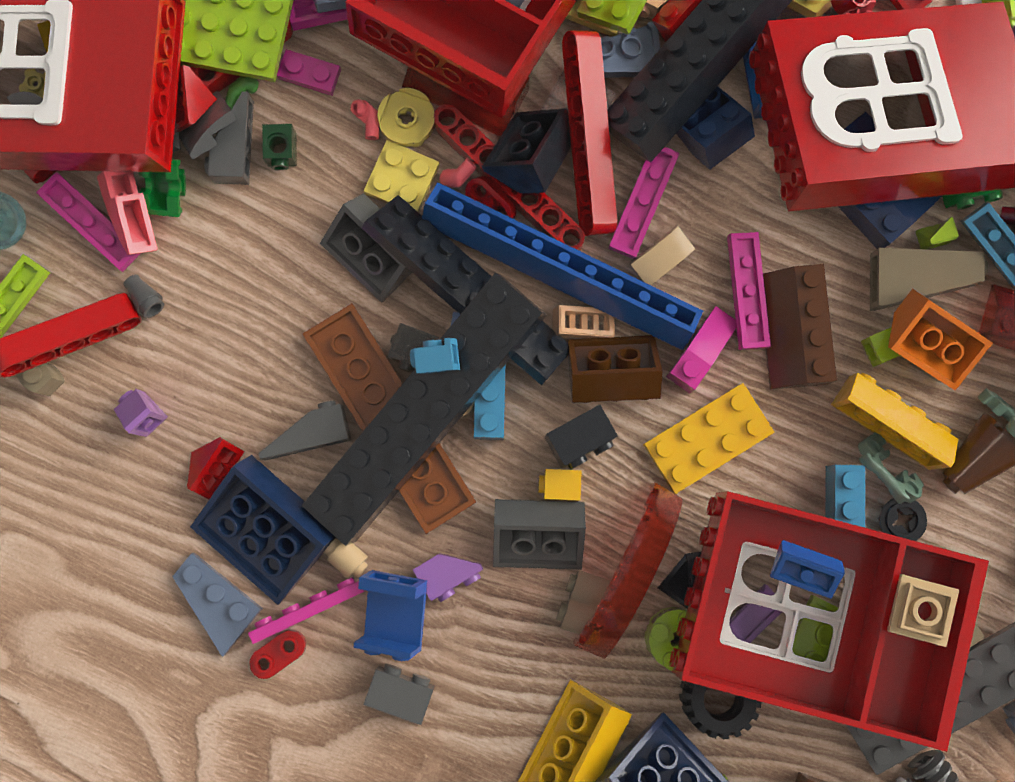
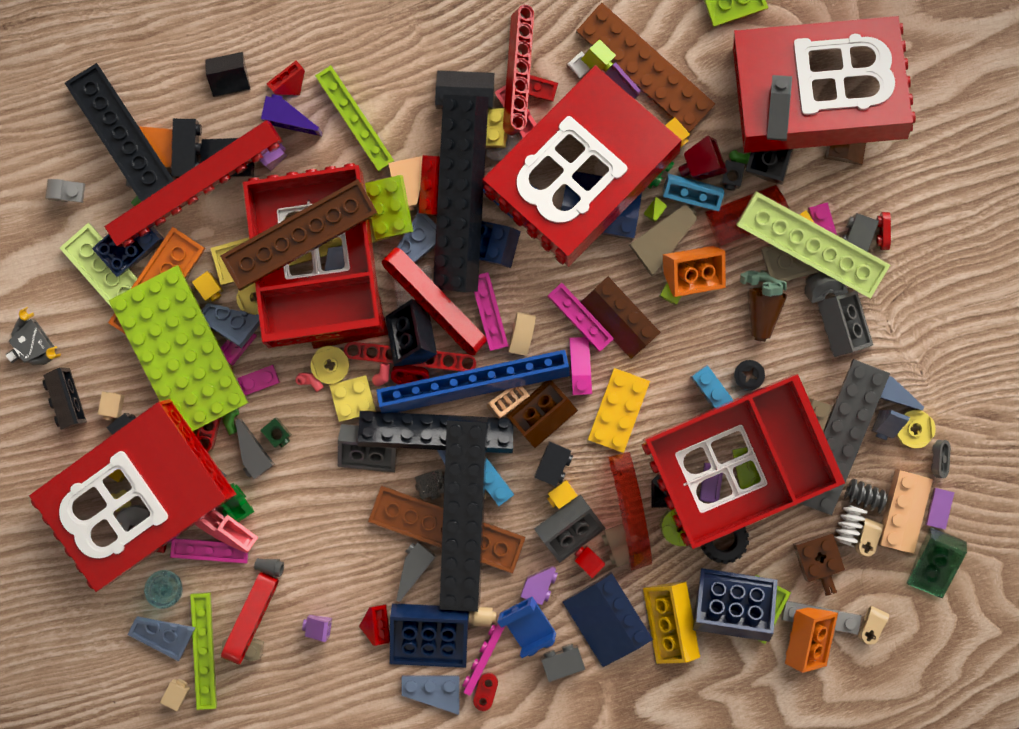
camera: 30 degrees left, 5 degrees up
red slope [174,65,217,132] -> none
dark grey slope [179,90,237,160] -> none
dark azure brick [410,338,460,374] -> none
blue slope [770,540,845,599] -> none
yellow slope [831,373,959,470] -> none
sand green helmet [858,432,924,504] -> none
tan piece [887,574,959,647] -> none
none -> dark blue slope [563,572,653,667]
none -> red slope [574,546,605,579]

